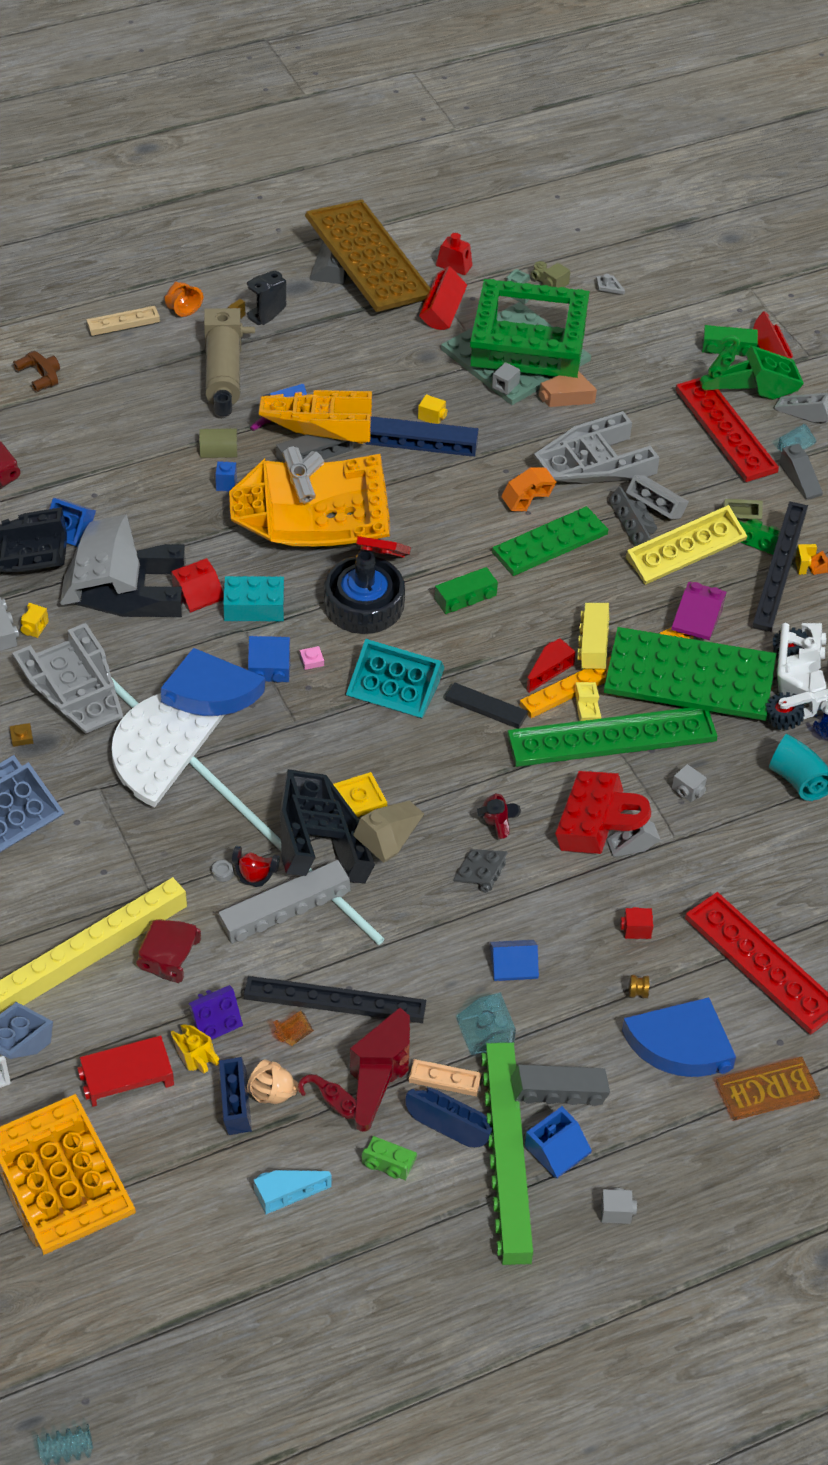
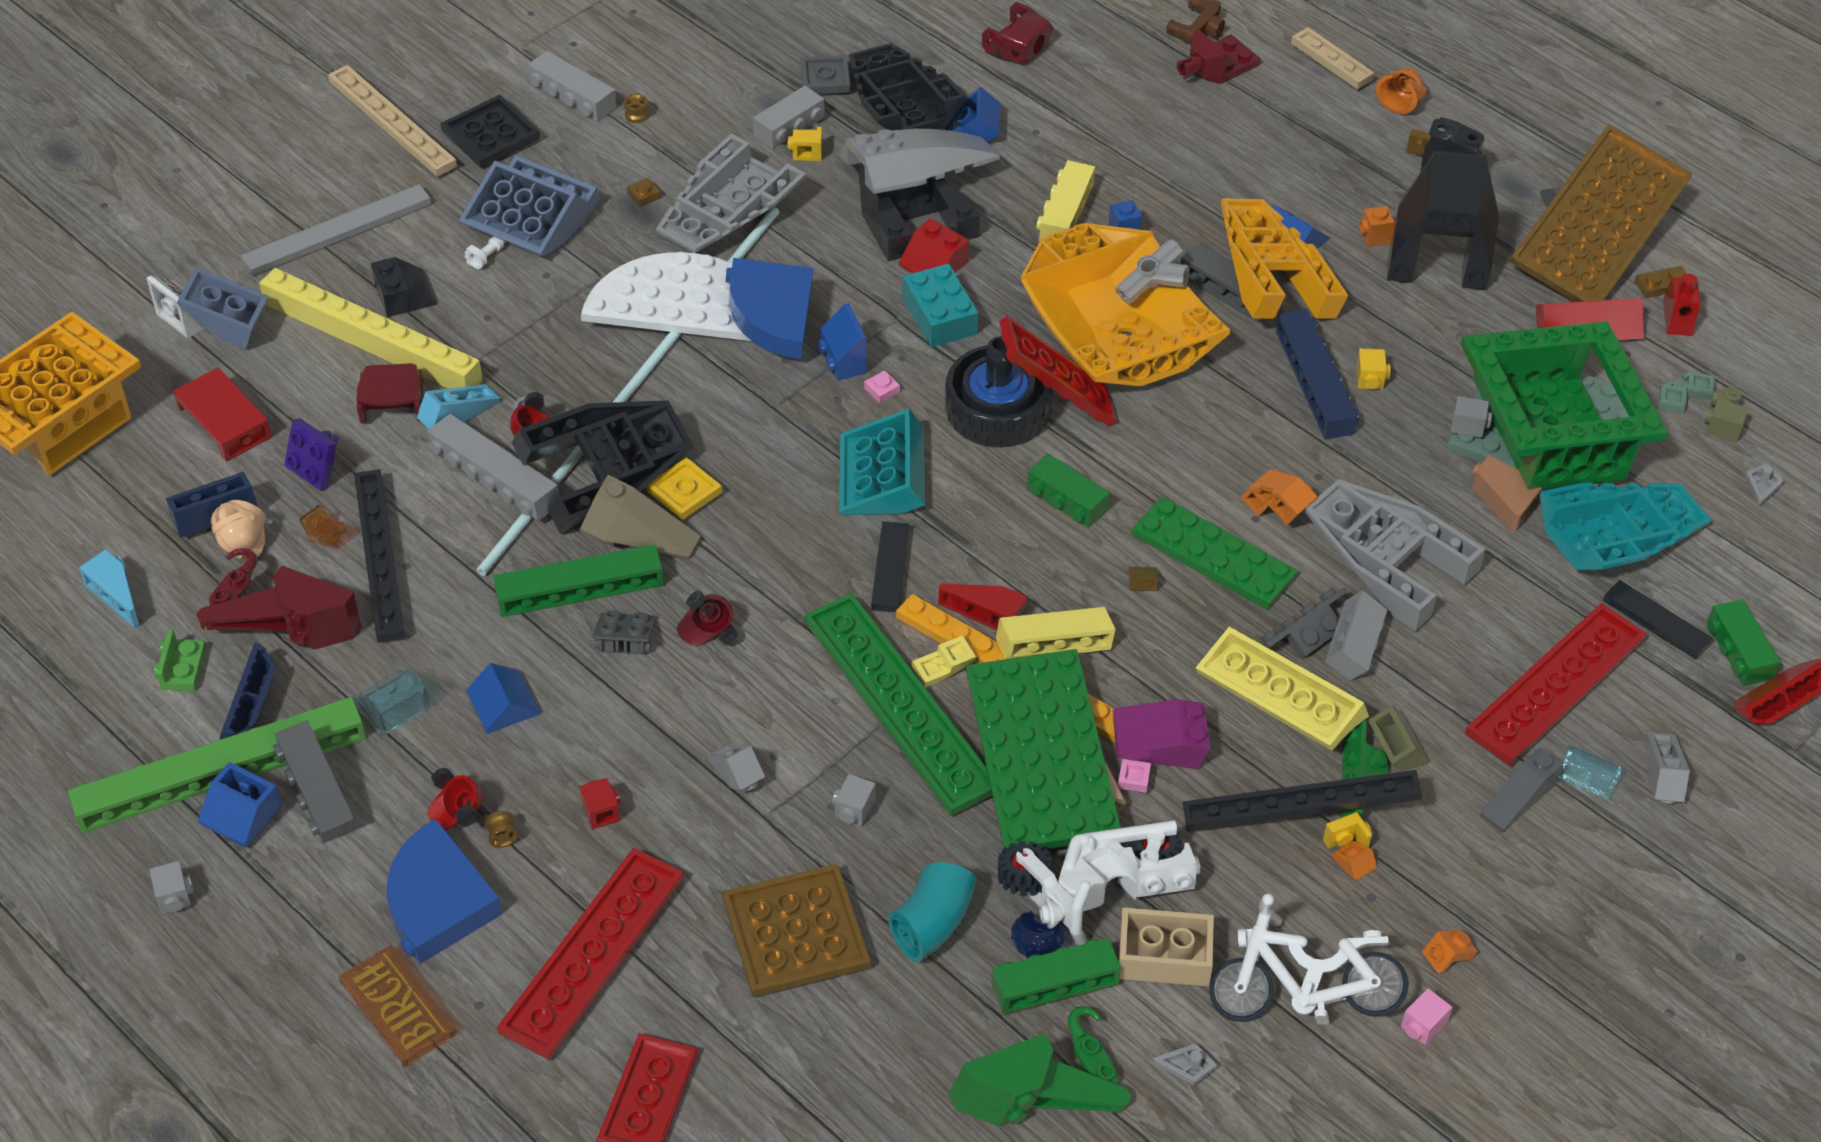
camera: 70 degrees right, 0 degrees up
yellow hinge [171,1025,220,1073] -> none
olive brick [199,428,237,458] -> none
dark tan piece [204,308,255,416] -> none
light nougat tile [409,1059,482,1097] -> none
red brick [555,771,652,854] -> none
green slope [700,335,804,399] -> none
none -> black slope [371,257,436,318]
none -> medium azure slope [417,384,501,429]
none -> red cap [428,768,485,831]
none -> white piece [465,237,506,269]
none -> green brick [493,544,664,618]
none -> pearl gold plate [722,864,871,997]
none -> light yellow brick [1036,160,1095,241]
none -> bright pink plate [1118,759,1151,793]
none -> pearl gold slope [1129,567,1158,591]
none -> dark red plate [1177,29,1261,84]
none -> orange brick [1359,206,1395,247]
none -> black wedge [1387,151,1499,290]
none -> teal wedge [1540,483,1712,570]
none -> black tile [1603,580,1713,660]
none -> pearl gold plate [1635,266,1687,299]

